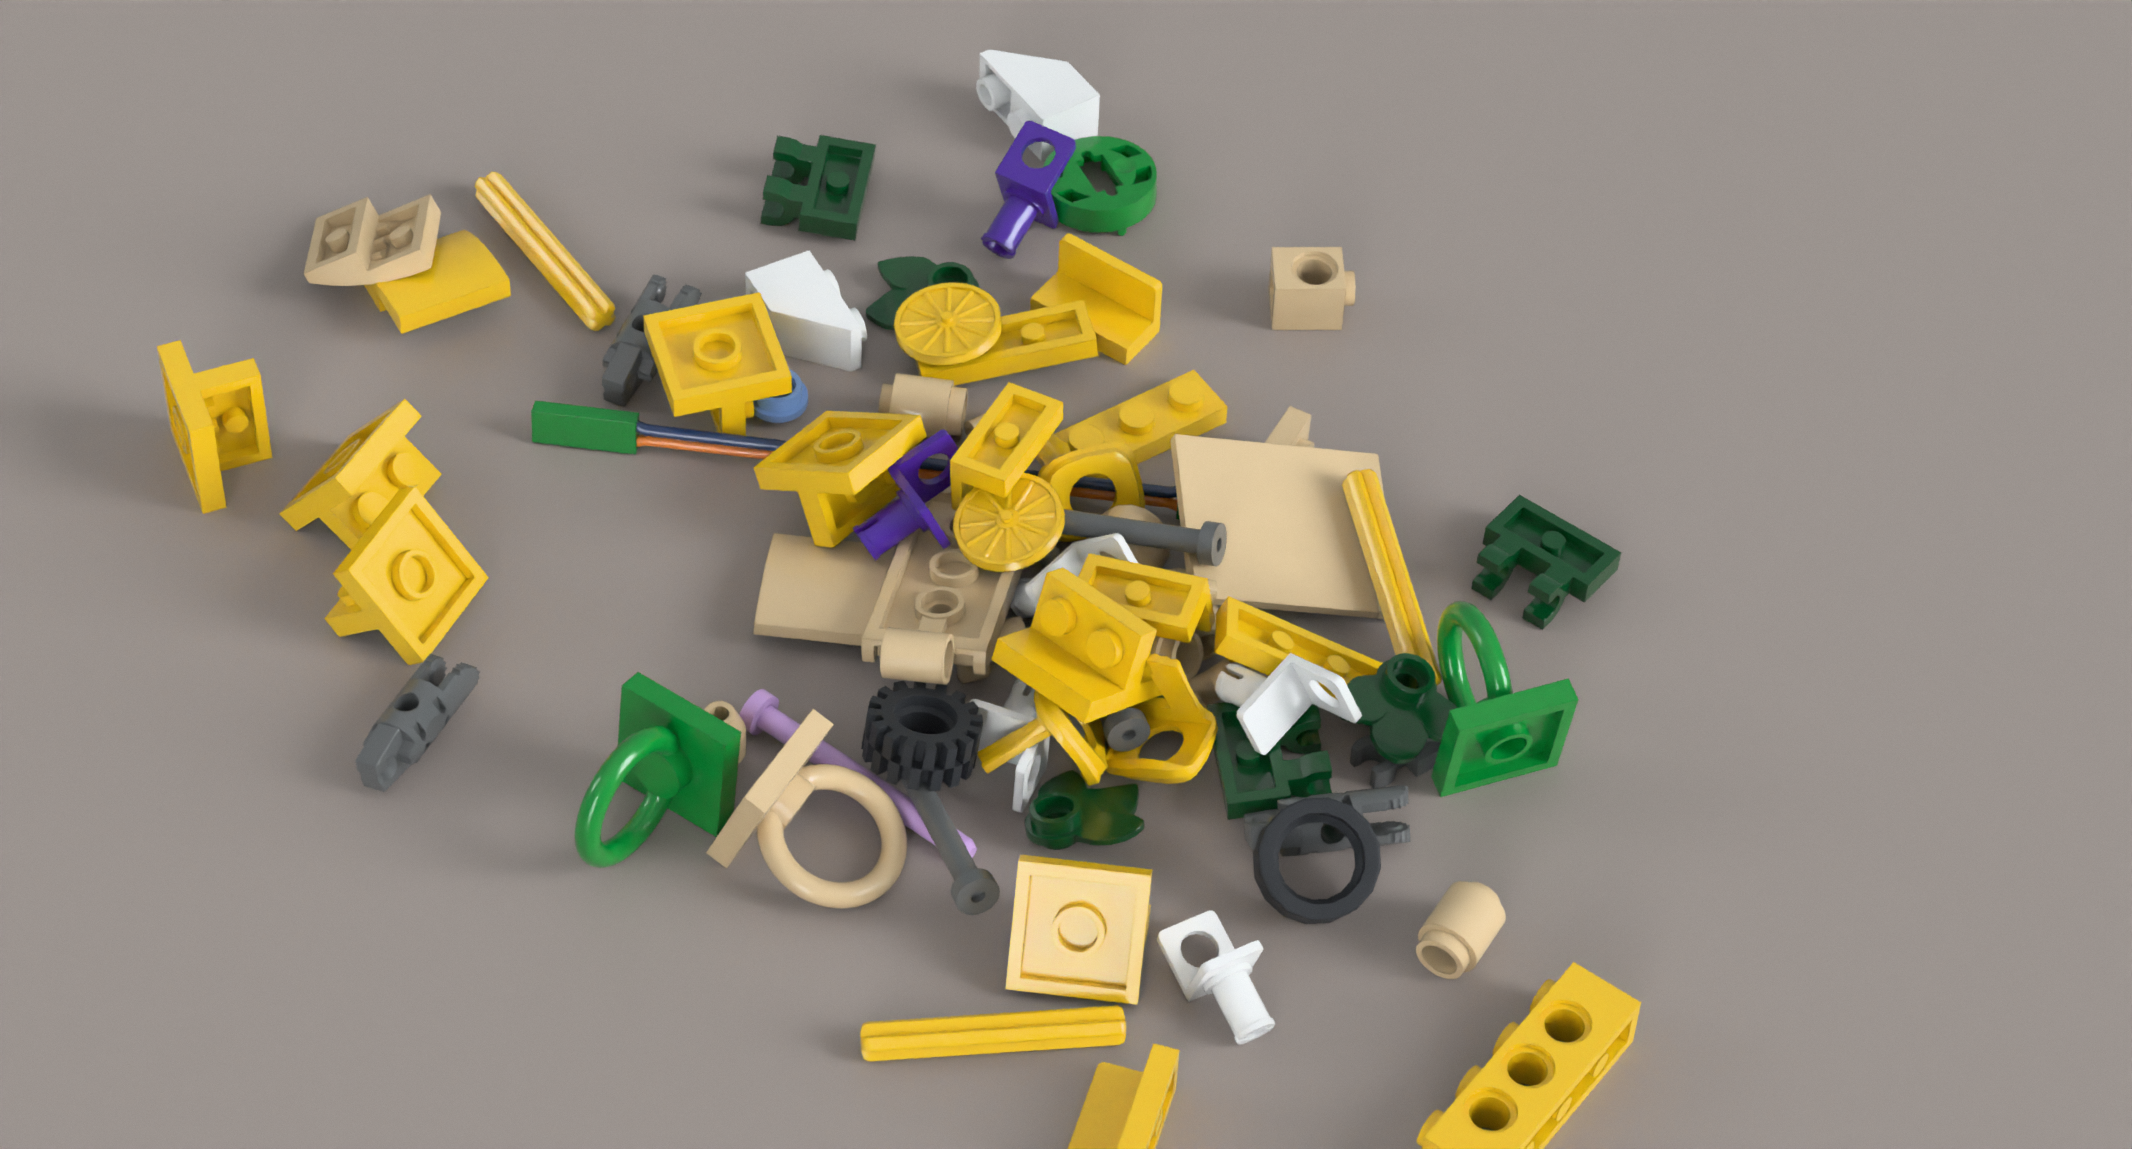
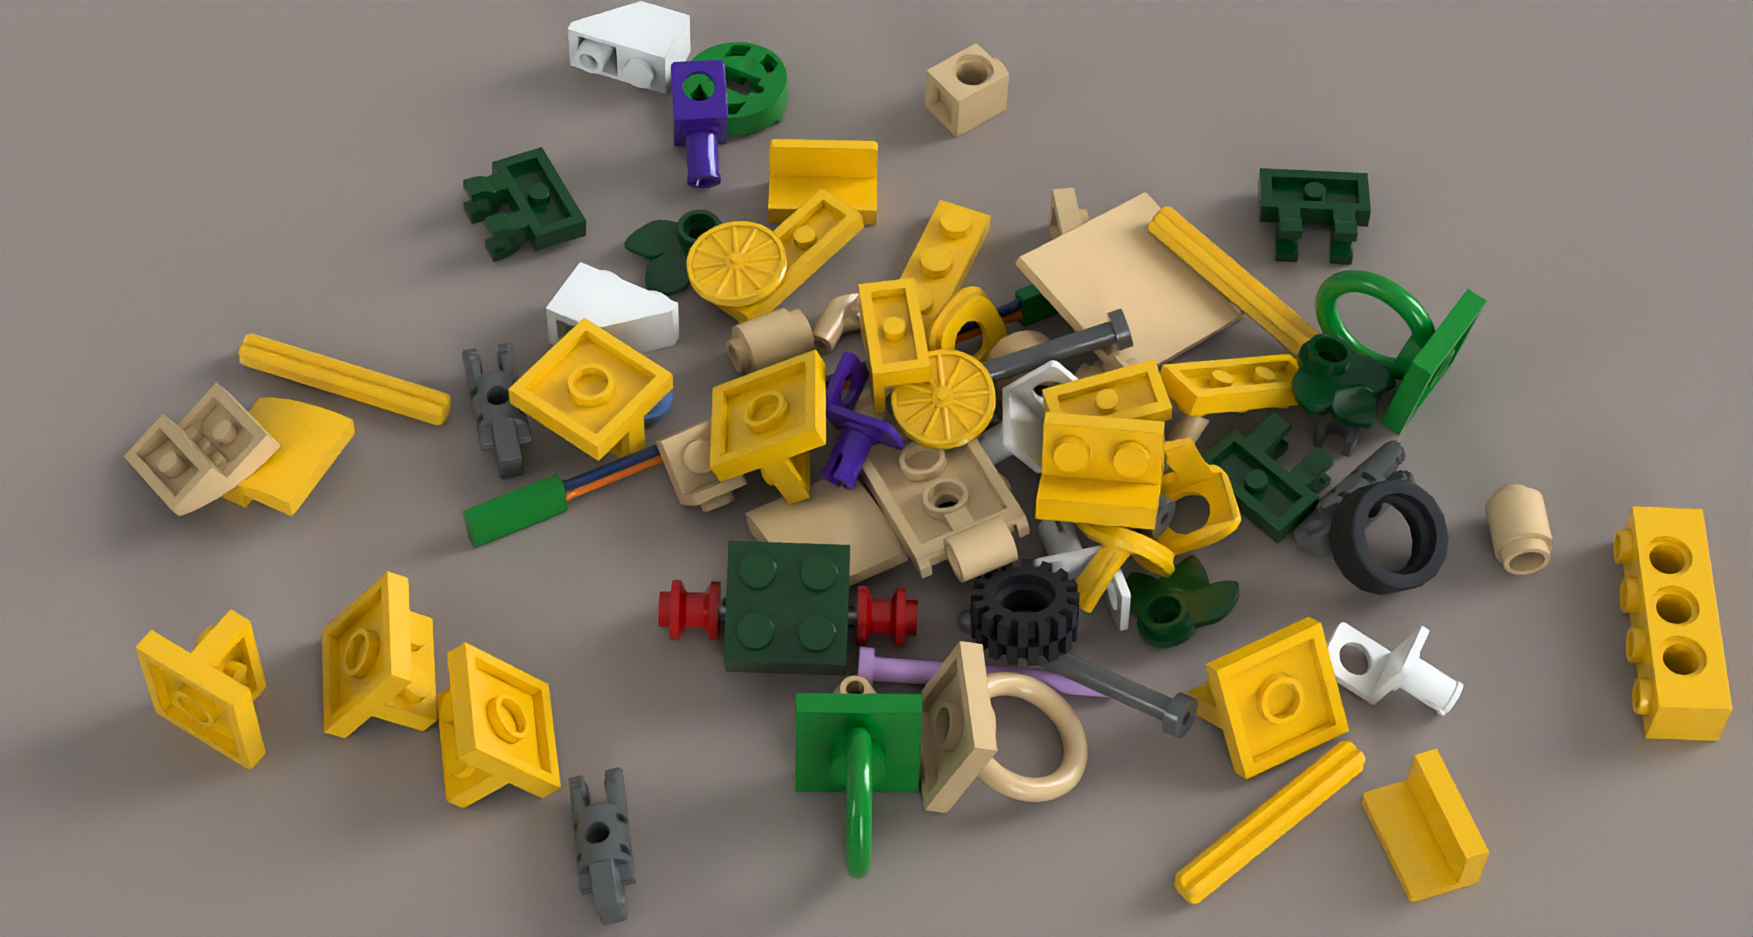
camera: 35 degrees left, 5 degrees up
white bracket [1215,653,1362,755] -> none
none -> tan bracket [655,419,747,512]
none -> dark green brick [658,541,918,676]

